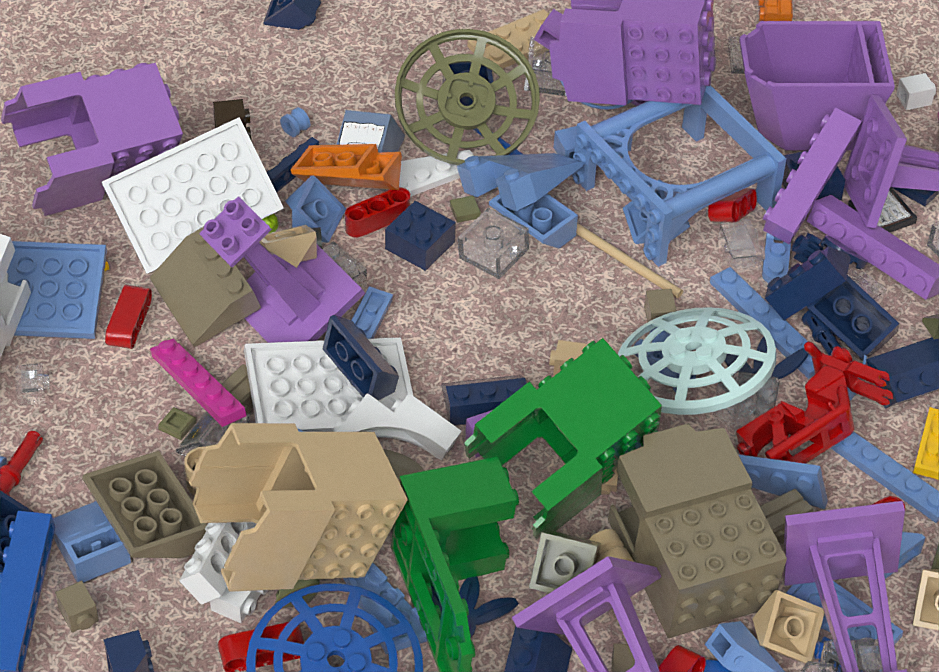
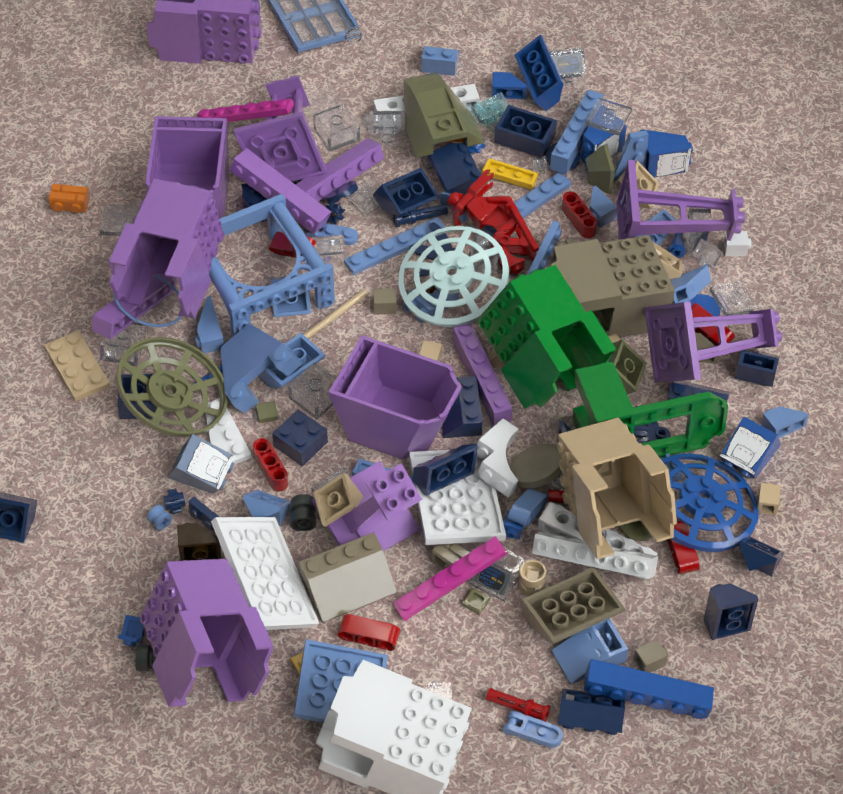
camera: 85 degrees left, 5 degrees up
orange slope [291,144,402,190] -> none
dark blue slope [765,247,851,320] -> none
none -> dark blue gear [163,488,186,514]
none -> medium lavender windscreen [329,335,462,459]

